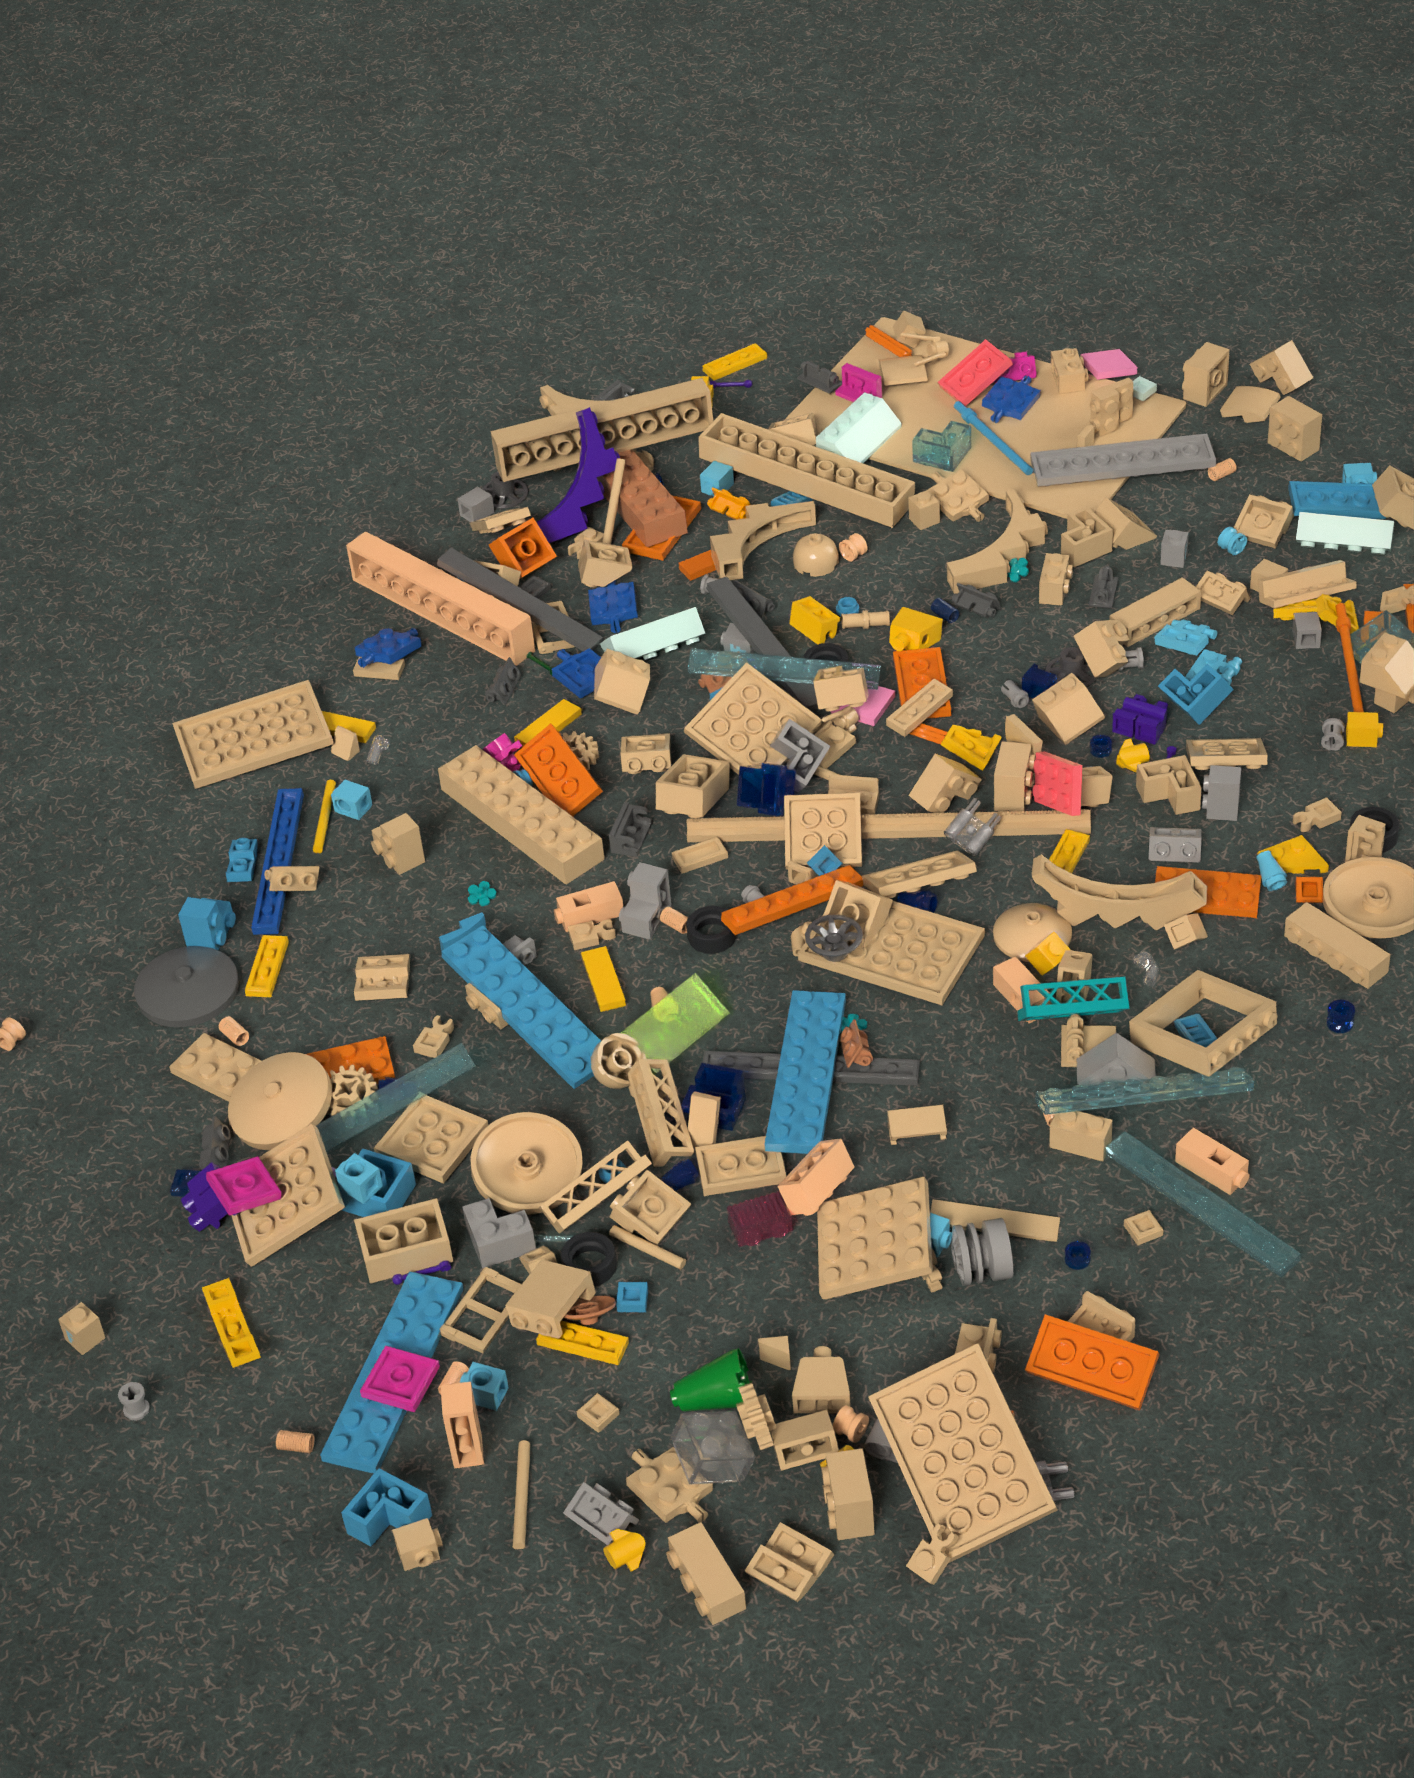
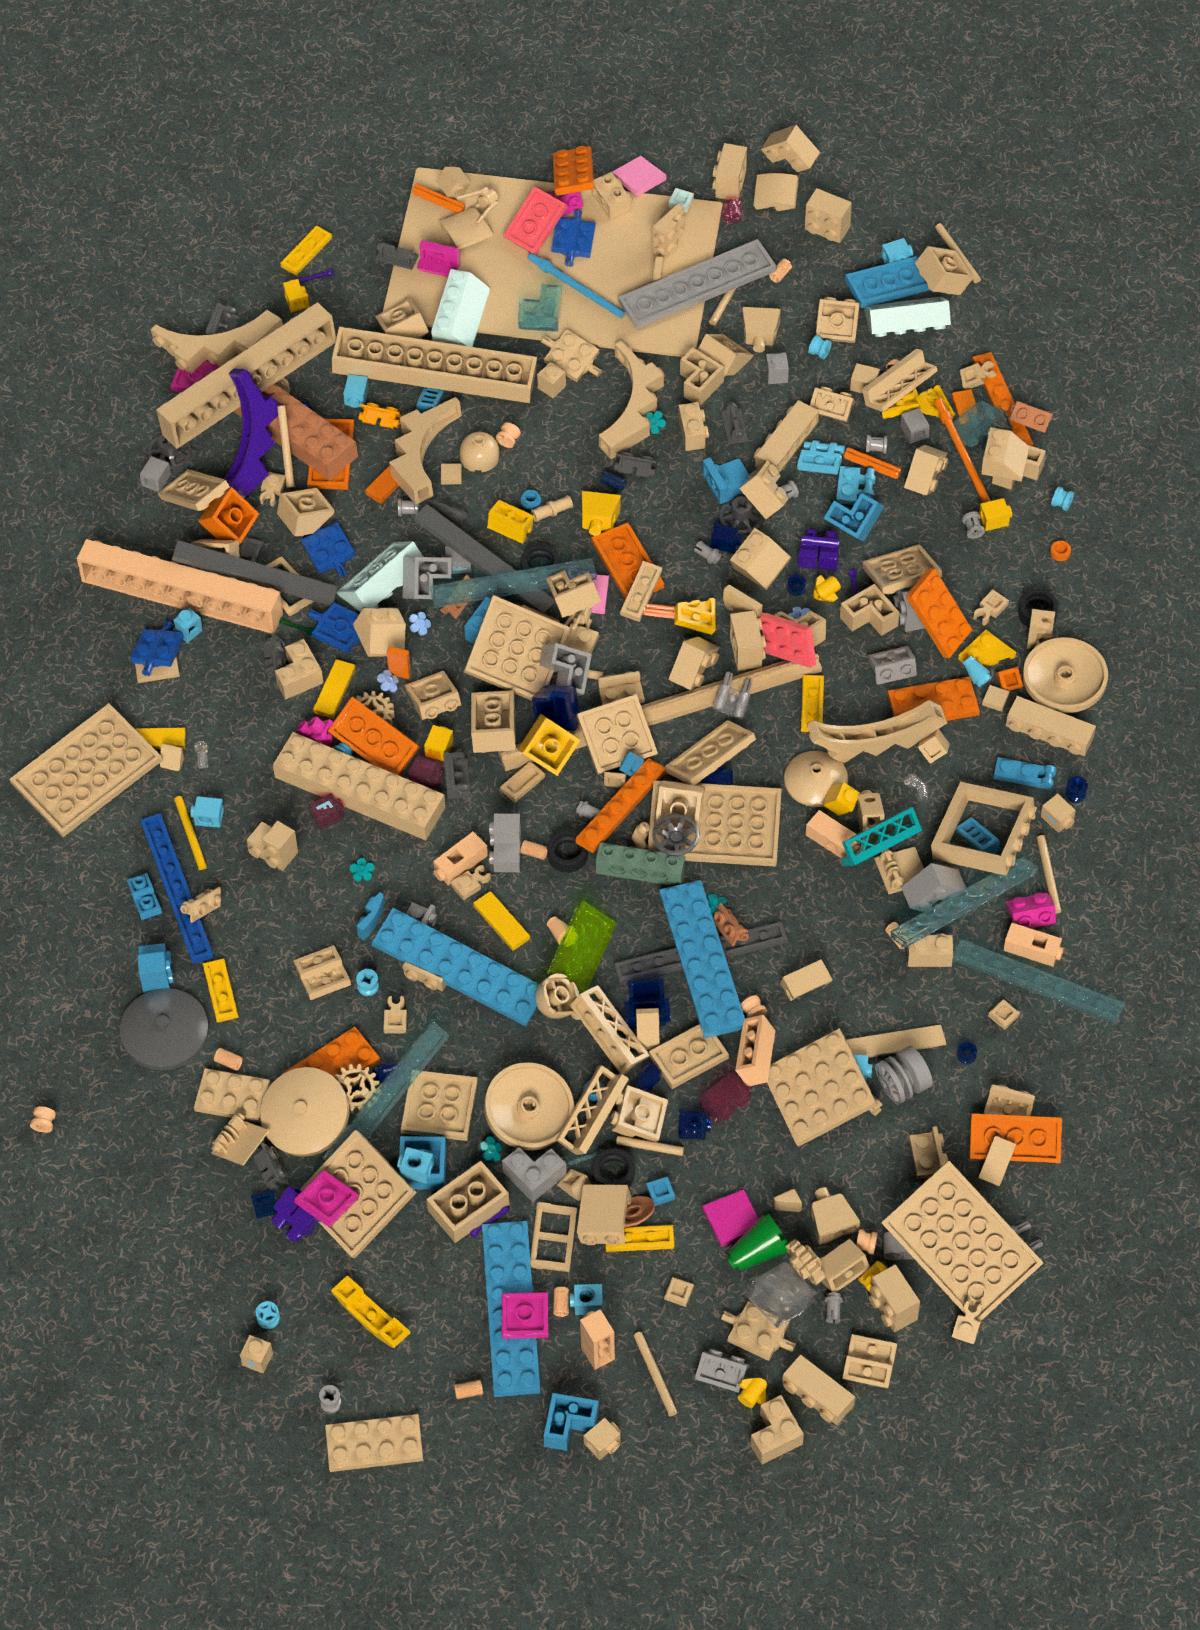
camera: 25 degrees left, 15 degrees up
none -> medium azure brick [173,608,203,643]
none -> tan hinge [211,1113,269,1166]
none -> medium azure wheel [256,1301,280,1329]
none -> tan brick [275,639,323,700]
none -> clear pink brick [309,793,344,830]
none -> tan plate [325,1414,423,1472]
none -> medium azure wheel [356,969,379,996]
none -> light blue plant [377,670,399,693]
none -> orange tile [387,647,411,679]
none -> light grey brick [403,557,452,599]
none -> light blue plant [409,612,431,636]
none -> clear pink brick [409,755,443,790]
none -> yellow brick [424,725,454,761]
none -> tan tile [441,464,462,485]
none -> teal plant [479,1137,502,1162]
none -> yellow brick [518,714,581,776]
none -> orange plate [553,146,594,196]
none -> sand green brick [596,843,685,886]
none -> clear blue brick [678,1109,711,1140]
none -> dark pink tile [702,1189,758,1247]
none -> dark azure bracket [703,457,749,504]
none -> tan bar [709,288,736,326]
none -> clear pink wheel [722,199,743,223]
none -> light nougat wheel [741,995,767,1018]
none -> tan torso [742,307,781,353]
none -> tan brick [751,1395,804,1465]
none -> light grey pin [825,1292,843,1323]
none -> orange axle [844,447,901,479]
none -> light grey bush [866,435,887,454]
none -> tan brick [904,445,949,496]
none -> orange plate [906,568,972,658]
none -> tan tile [978,1136,1016,1186]
none -> tan tile [982,685,1010,712]
none -> dark azure plate [993,757,1056,790]
none -> dark pink bracket [1005,893,1056,929]
none -> tan bar [1037,835,1061,914]
none -> tan brick [1041,794,1076,833]

